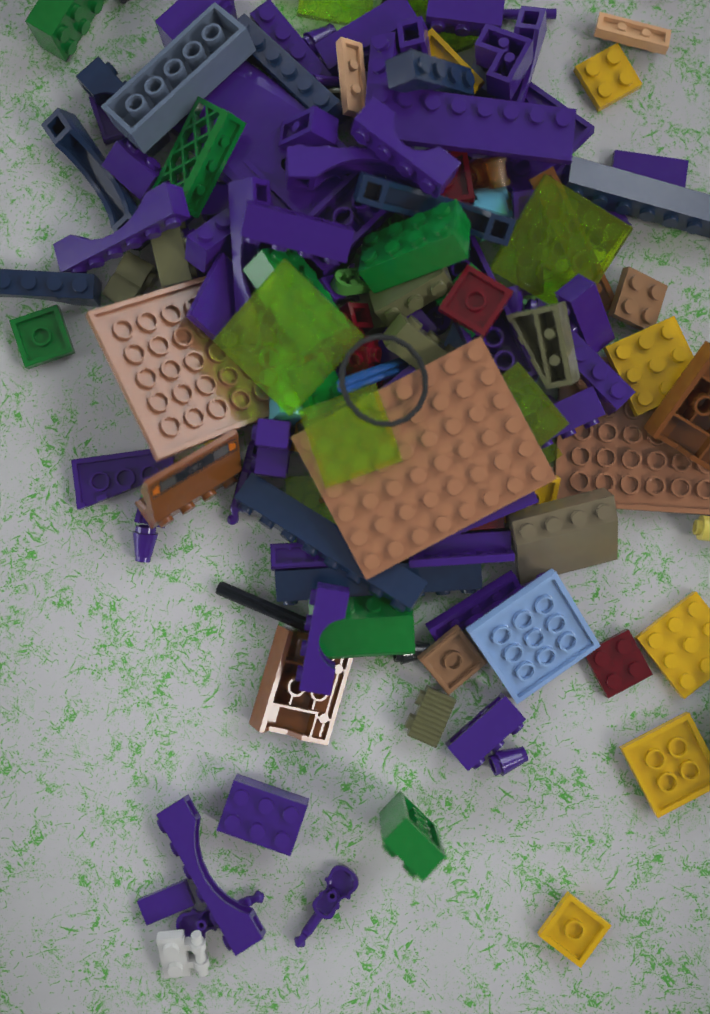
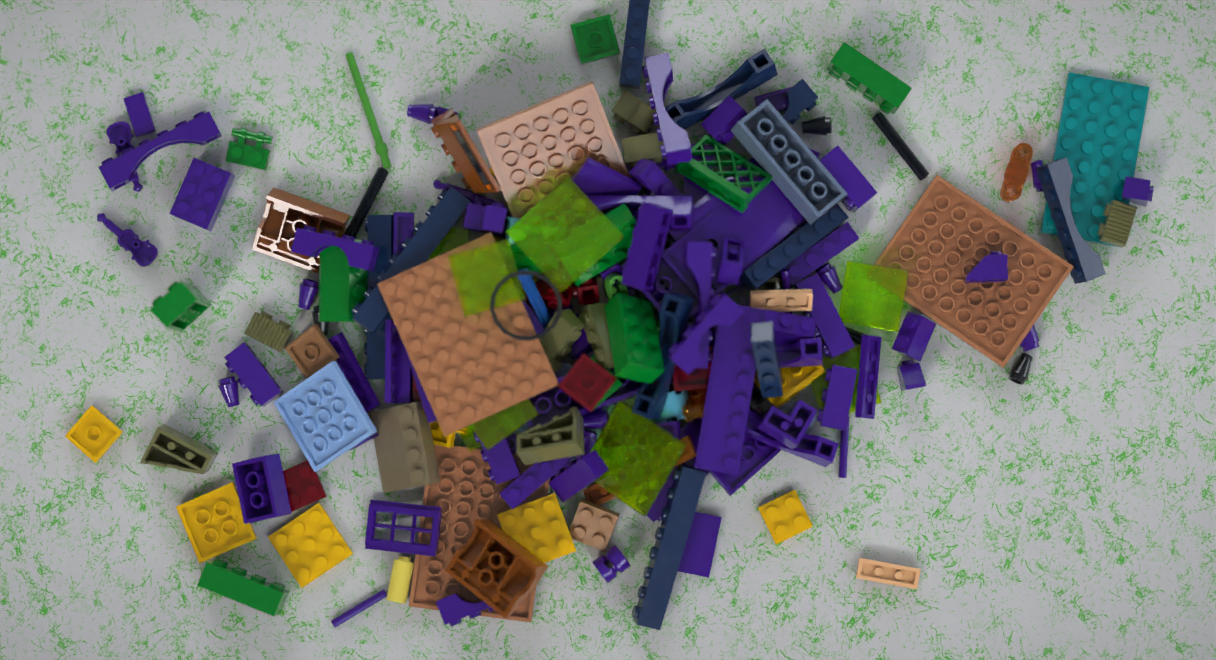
camera: 105 degrees right, 0 degrees up
dark purple wing [71,449,175,510] -> none
white plate [156,929,210,978] -> none
light nougat plate [594,12,671,55] -> none
none -> olive wedge [140,424,218,474]
none -> green plate [225,127,273,171]
none -> dark purple brick [232,454,292,524]
none -> dark purple cone [298,278,319,310]
none -> bright green bar [345,52,392,169]
none -> dark purple piece [365,500,442,557]
none -> dark purple wheel [592,545,631,583]
none -> black cone [802,116,832,136]

